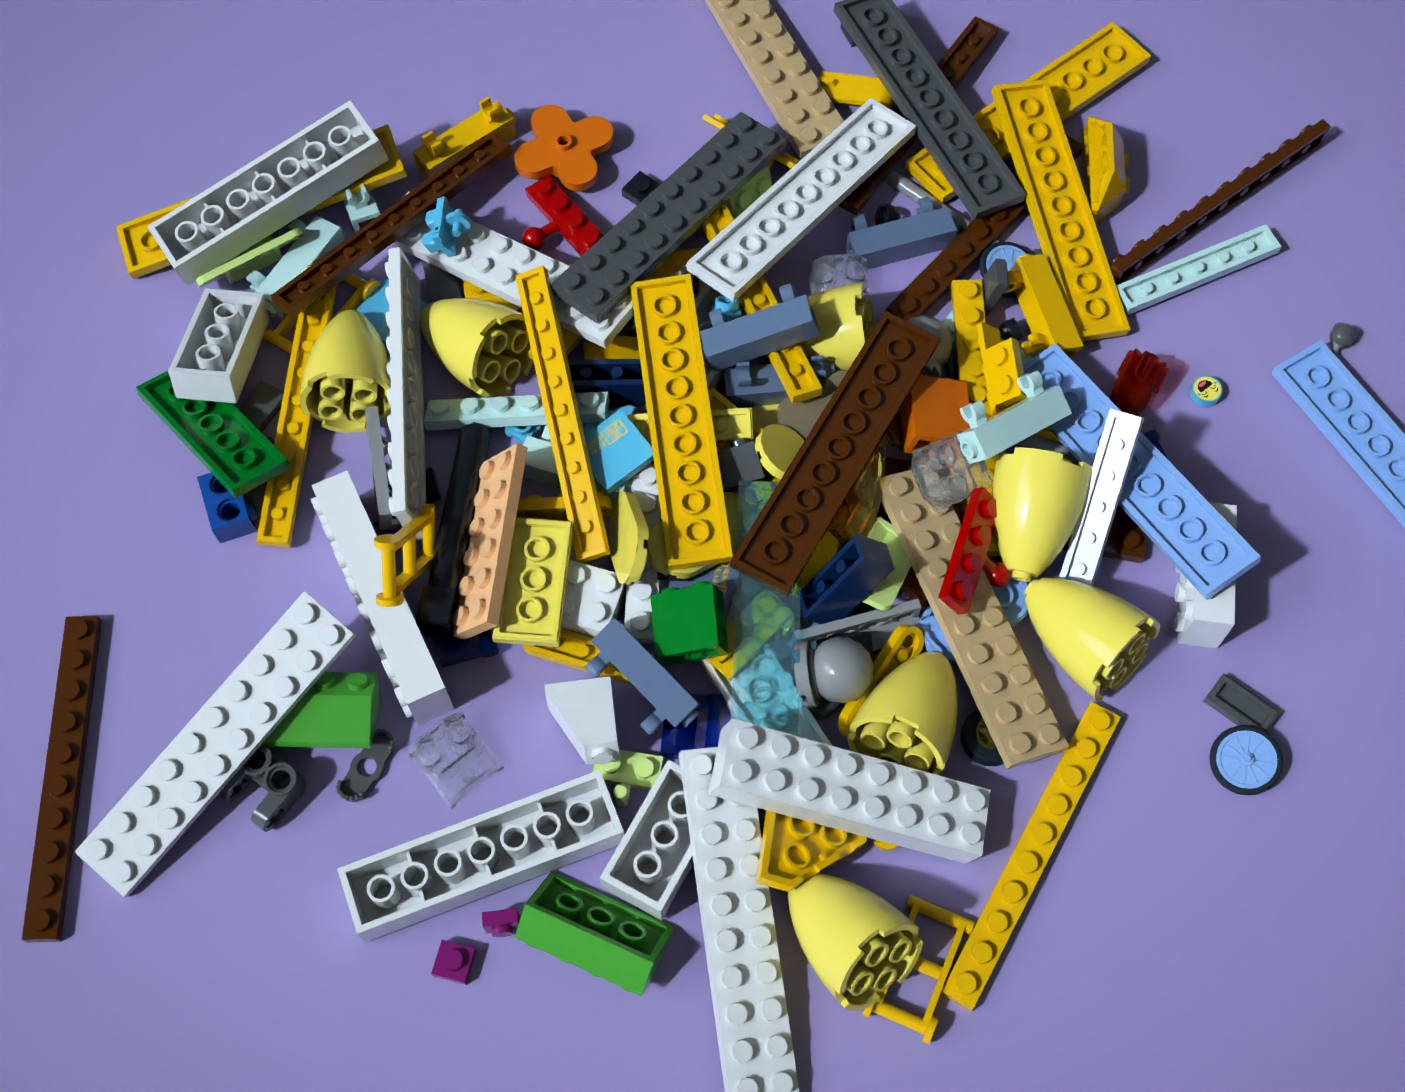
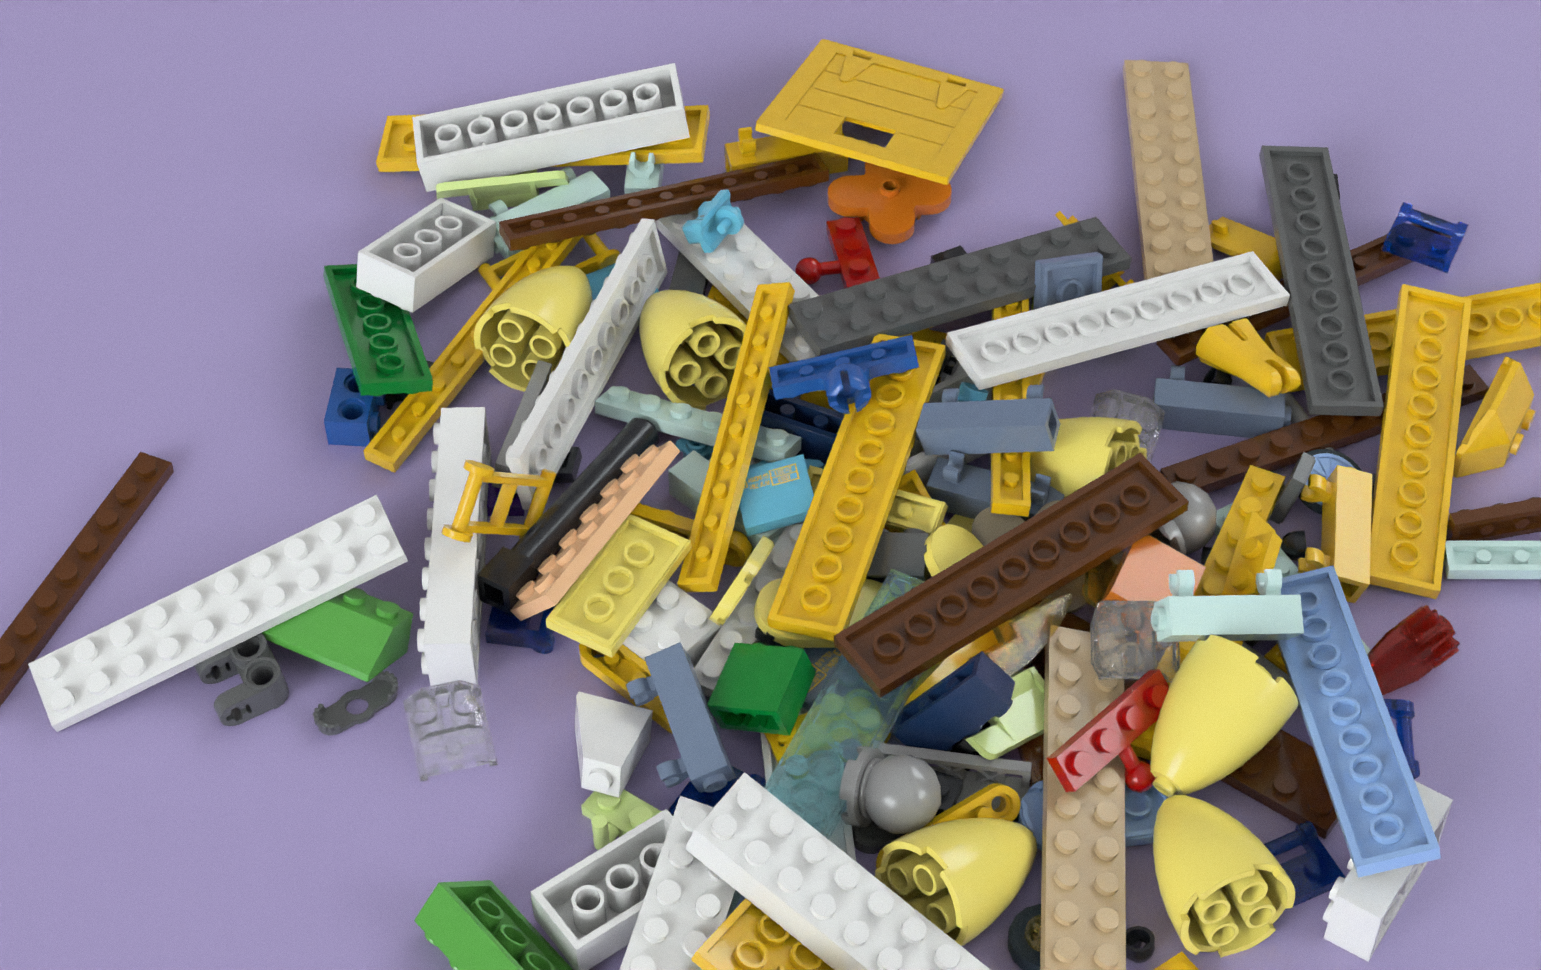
camera: 25 degrees right, 15 degrees down
dark grey tile [239,380,284,433] -> none
white brick [337,770,624,943] -> none
magenta plate [431,940,477,985] -> none
magenta plate [482,908,520,937] -> none
white plate [1059,409,1144,586] -> none
tile [1189,375,1223,407] -> none
none -> yellow door [755,39,1004,185]
none -> blue plate [769,335,919,414]
none -> sand blue tile [1033,252,1103,310]
none -> black hinge [1126,926,1155,963]
none -> yellow piece [1196,318,1301,397]
none -> clear blue plate [1264,821,1345,911]
none -> clear blue plate [1382,202,1469,273]

